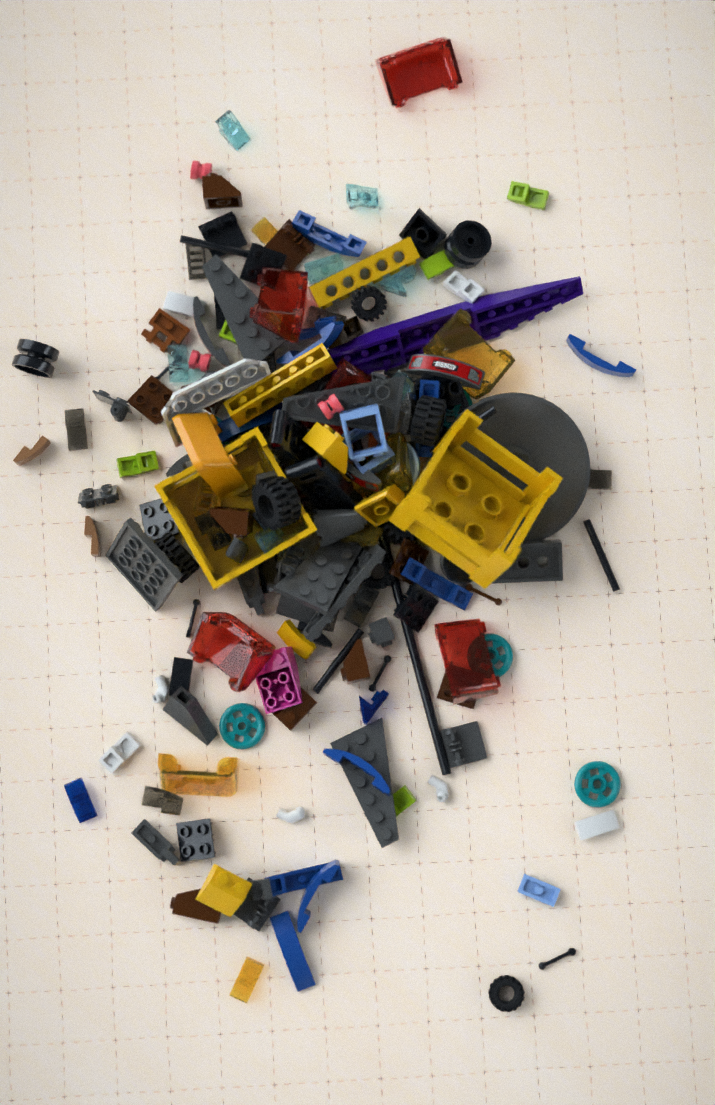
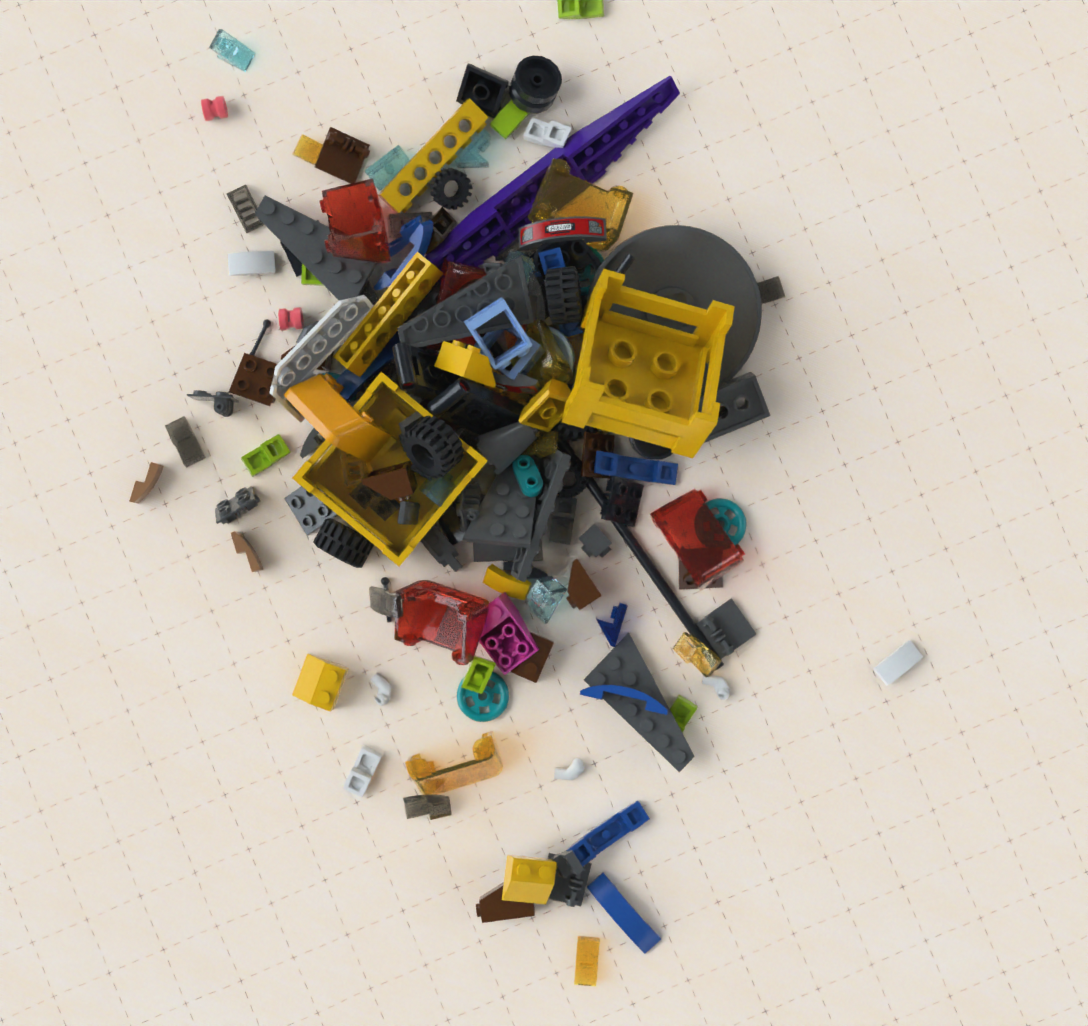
camera: 15 degrees left, 5 degrees up
black wheel [11,339,60,378] -> none
clear blue slope [64,777,98,823] -> none
dark grey plate [105,517,183,612] -> none
dark grey hinge [131,819,180,865] -> none
dark orange plate [141,308,190,356] -> none
dark grey slope [162,686,218,746] -> none
clear light blue slope [167,344,189,383] -> none
black slope [169,657,194,696] -> none
black hinge [176,818,216,862] -> none
black bar [179,235,249,258] -> none
dark grey slope [193,296,231,367] -> none
black hinge [198,211,248,257] -> none
reddish brown slope [202,173,243,209] -> none
black hinge [239,243,287,291] -> none
blue slope [292,210,367,257] -> none
blue slope [297,859,339,933] -> none
black bar [312,628,364,694] -> none
coral wheel [318,394,345,420] -> none
clear light blue slope [345,183,379,210] -> none
black hinge [369,655,392,692] -> none
reddish brown hinge [465,584,502,606] -> none
black tyre [488,975,525,1012] -> none
light blue plate [517,874,561,907] -> none
black hinge [538,948,576,970] -> none
blue slope [566,333,637,377] -> none
teal plate [574,761,621,808] -> none
black bar [583,519,620,592] -> none
none -> yellow slope [292,654,349,712]
none -> clear smoke slope [369,586,403,618]
none -> lime slope [461,654,496,694]
none -> teal plate [513,455,543,497]
none -> clear light blue slope [527,576,567,624]
none -> clear yellow slope [672,632,722,677]

